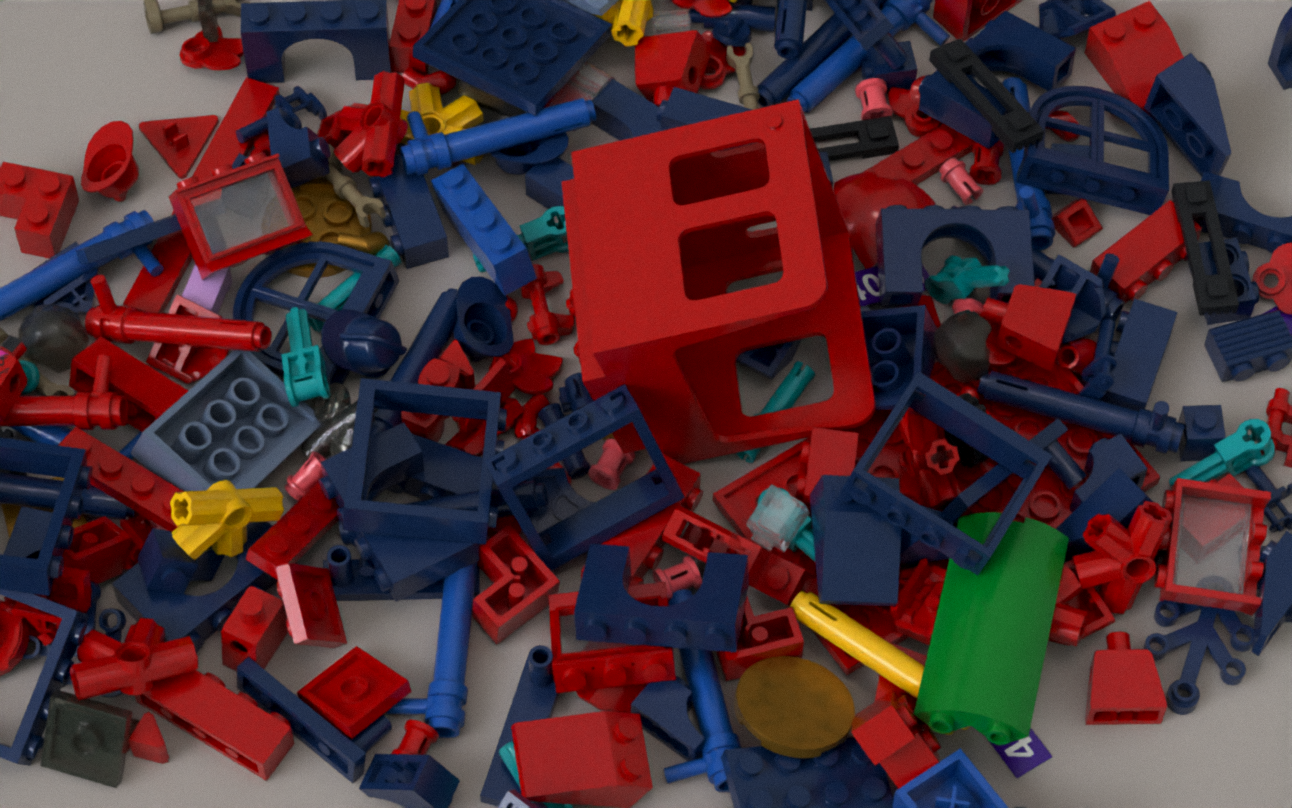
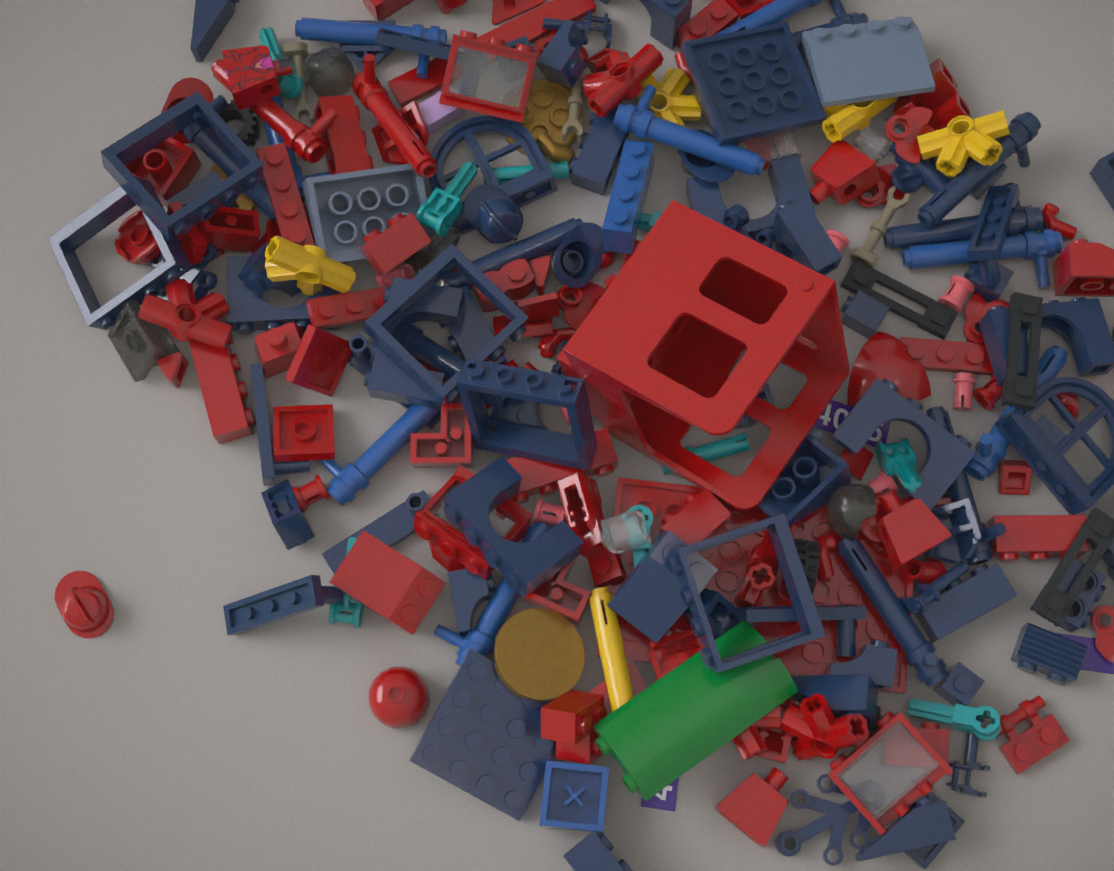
camera: 45 degrees right, 15 degrees up
none -> red brick [360,212,432,277]

